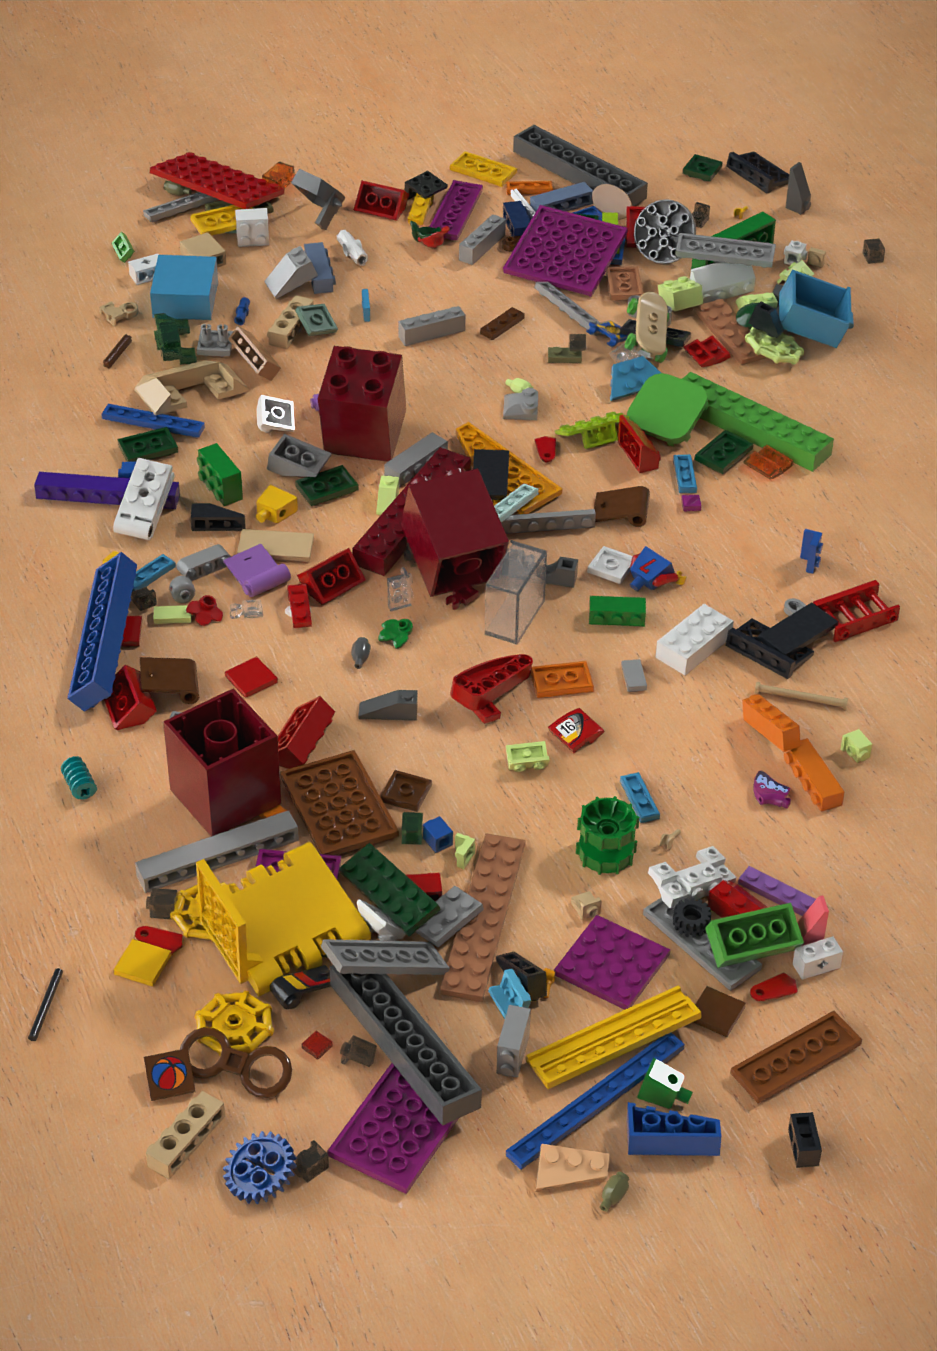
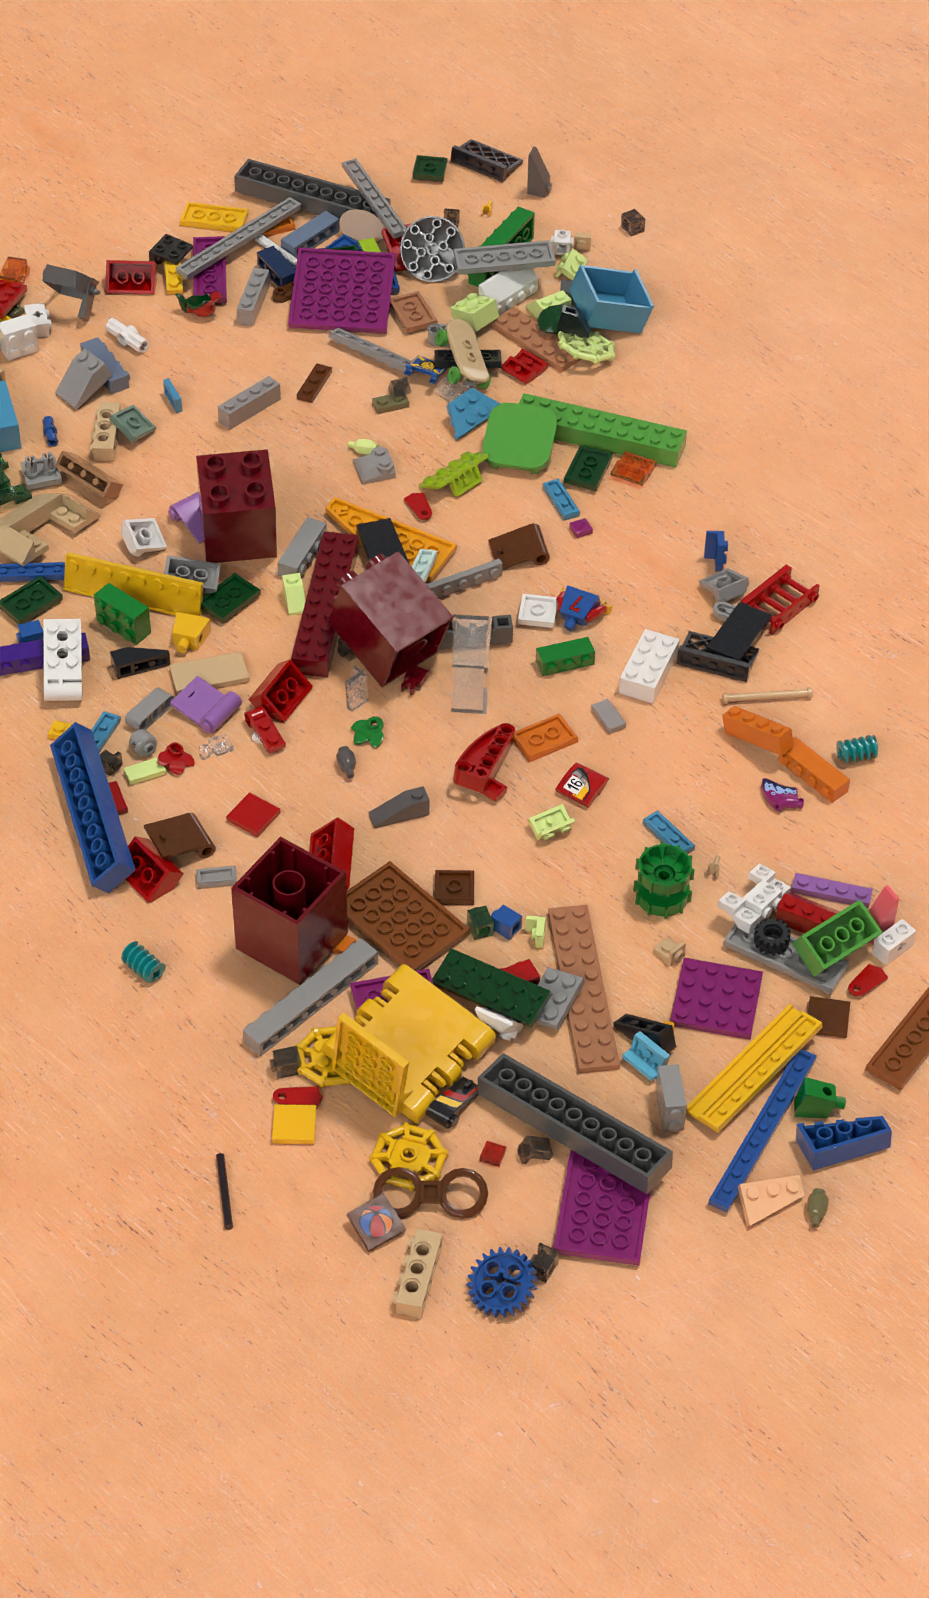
camera: 20 degrees left, 5 degrees up
light grey plate [321,939,449,975] -> none
red slope [618,415,661,473] -> none
yellowish green brick [840,729,872,763] -> none
none -> white brick [24,303,52,338]
none -> yellow plate [63,552,203,616]
none -> light grey plate [176,197,301,280]
none -> light grey tile [342,158,407,239]
none -> light grey slope [699,568,749,602]
none -> teal piece [836,735,878,764]

